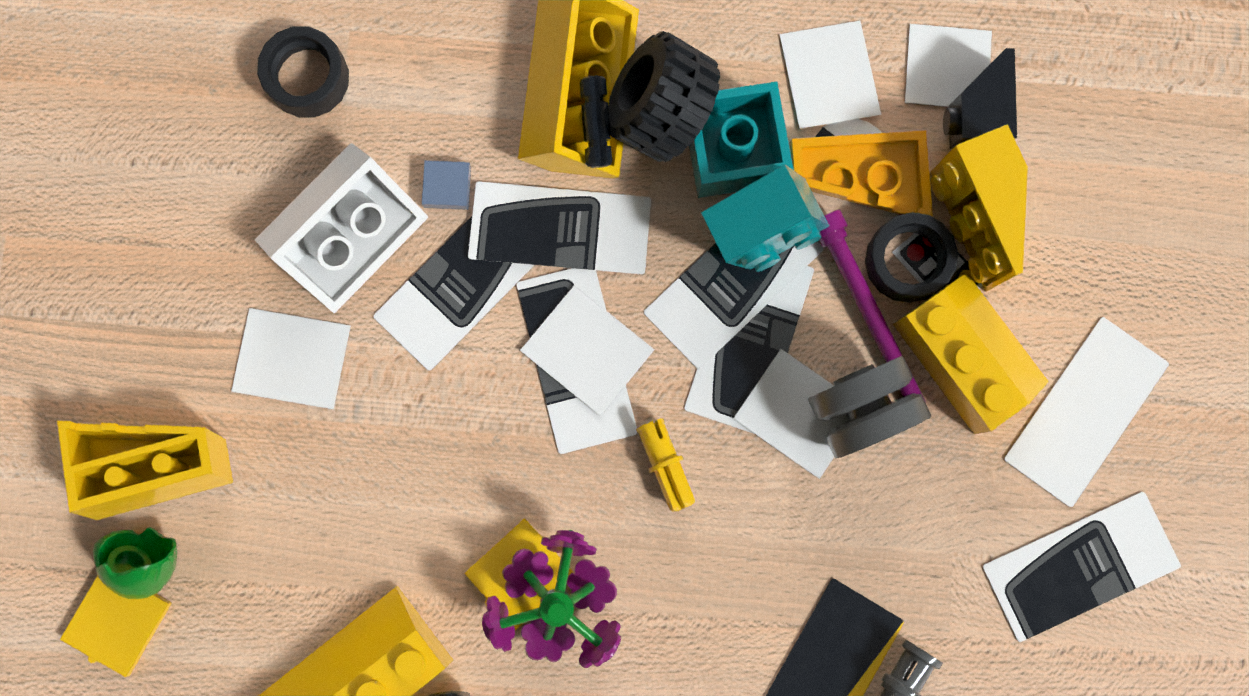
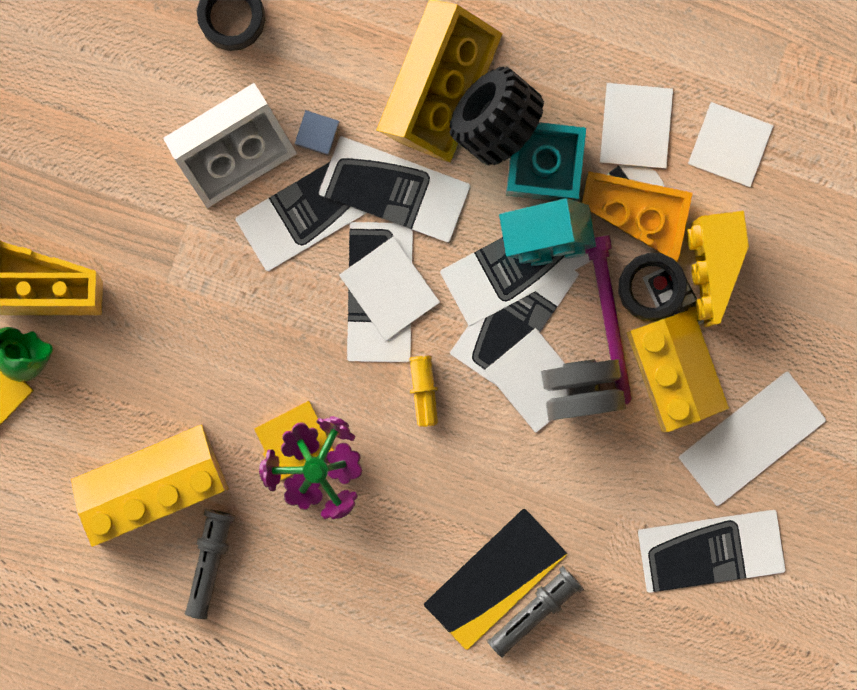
camera: 20 degrees right, 5 degrees up
white sticker [231,308,351,410] -> none
black axle [580,75,612,168] -> none
black slope [943,48,1017,149] -> none

